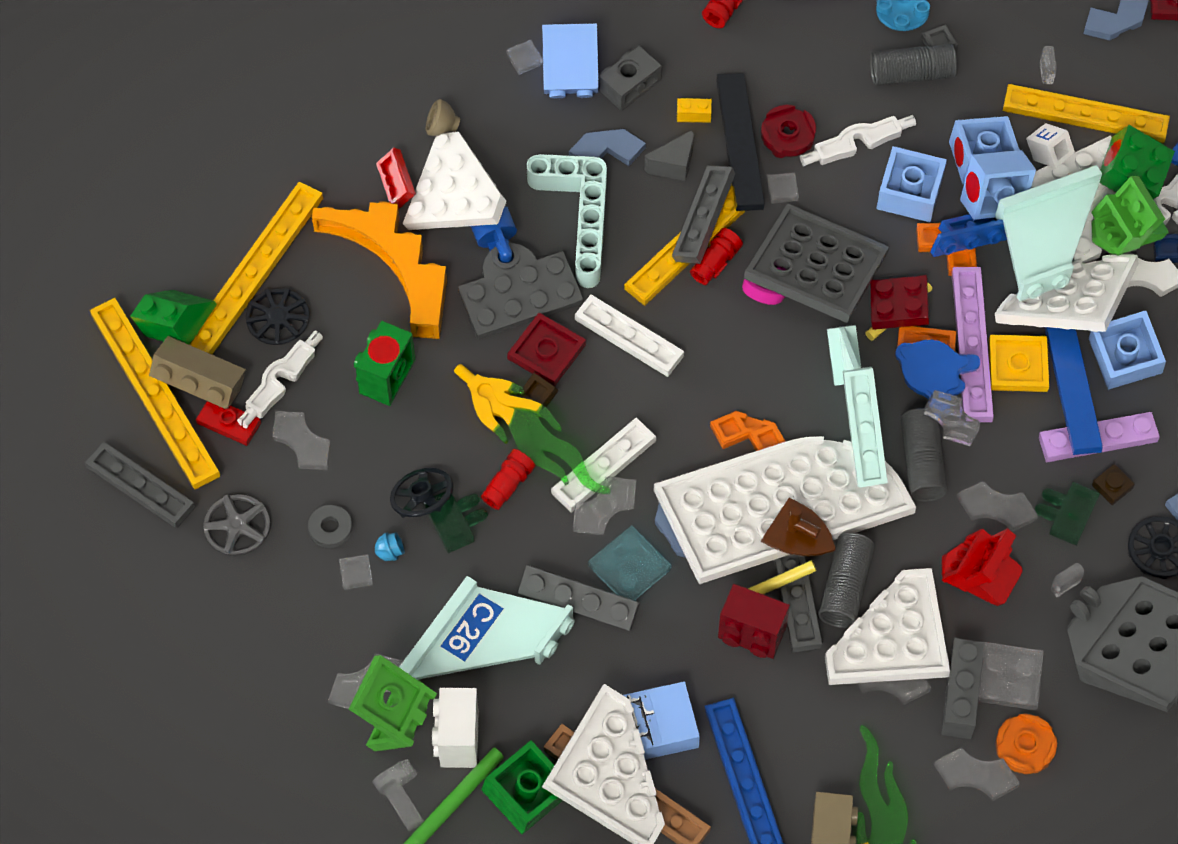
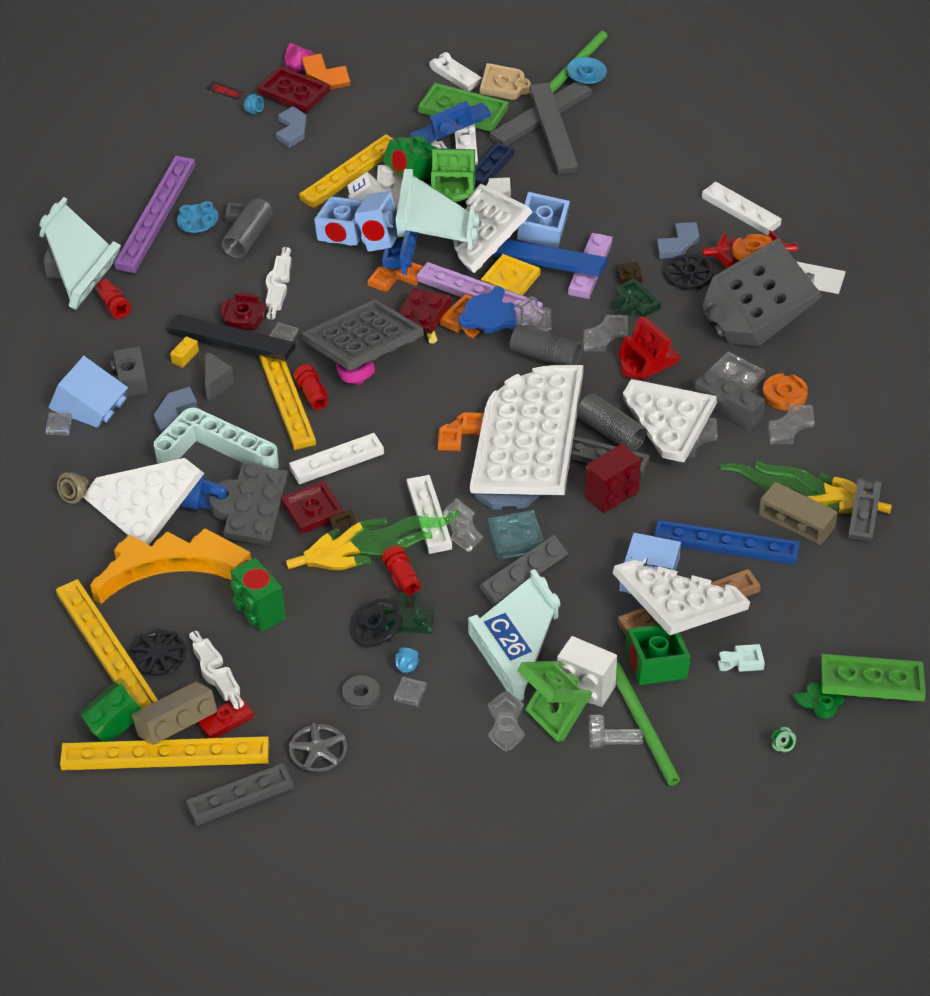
camera: 60 degrees left, 15 degrees down
clear tile [272,411,331,470] -> none
red plate [376,148,416,209] -> none
dark grey plate [672,165,736,264] -> none
light yellow bar [748,560,817,595] -> none
reddish brown shield [761,498,836,556] -> none
light aqua piece [827,325,888,488] -> none
light blue brick [877,146,947,222] -> none
clear tile [1039,46,1057,84] -> none
clear tile [1051,563,1085,598] -> none

